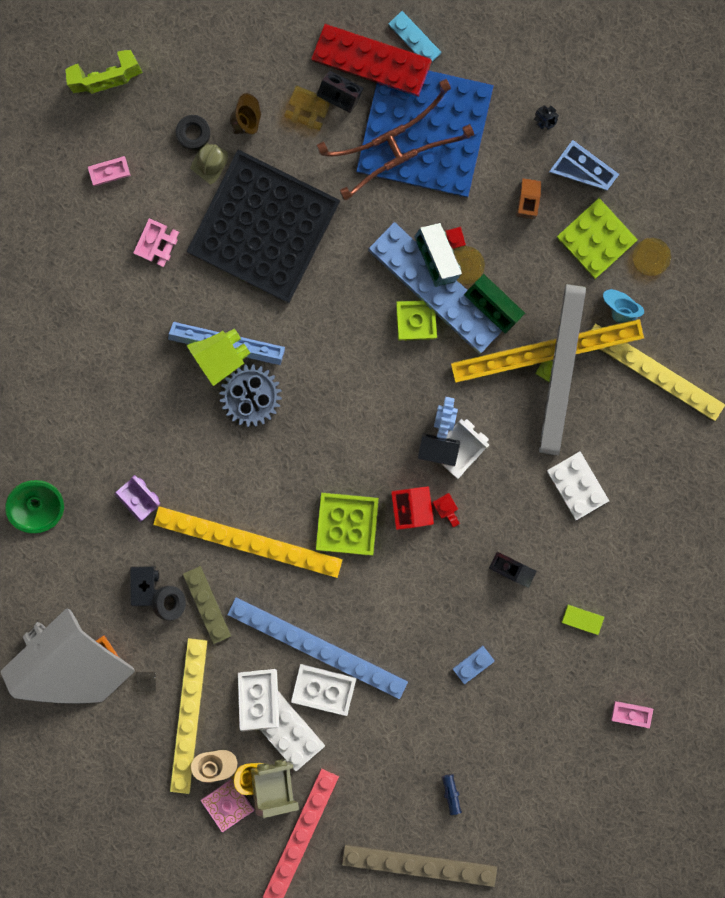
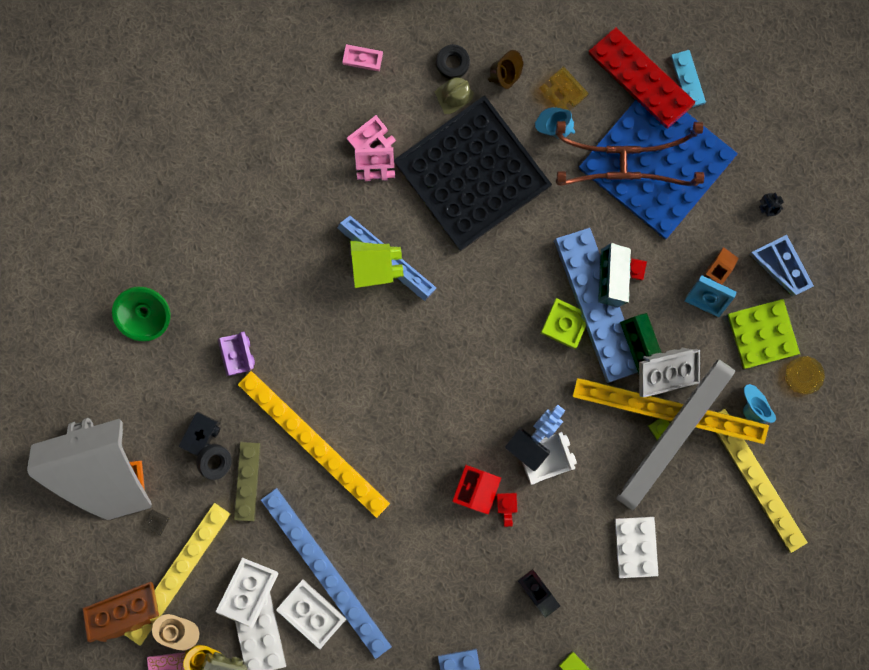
camera: 25 degrees right, 5 degrees down
sand blue gear [220,365,282,427] -> none
black brick [316,71,364,113] -> none
lime plate [316,493,379,555] -> none
clear yellow tile [454,246,485,285] -> none
none -> dark orange piece [83,582,159,643]
none -> bright pink plate [355,147,395,181]
none -> dark azure piece [535,107,575,139]
none -> light grey piece [639,348,700,398]
none -> dark azure plate [685,275,737,317]

